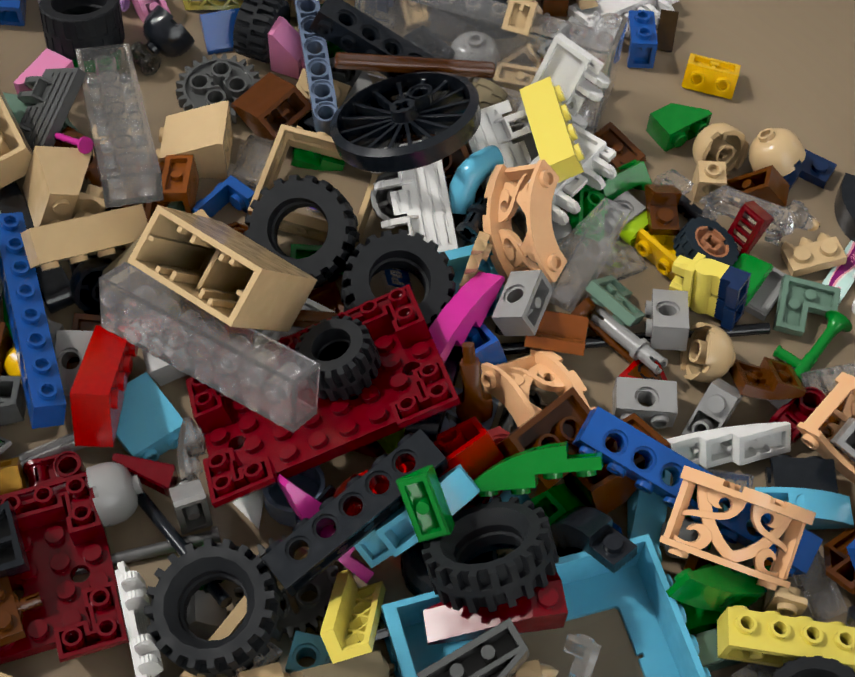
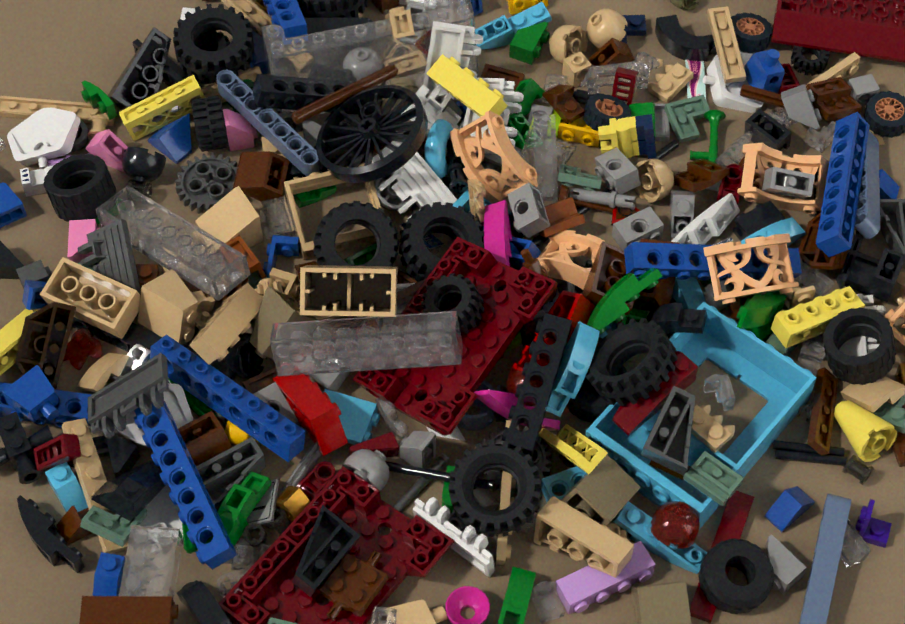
camera: 30 degrees left, 0 degrees up
dark pink pin [54,132,93,154] -> none
green slope [396,465,455,543] -> none
none -> medium azure slope [474,2,552,49]

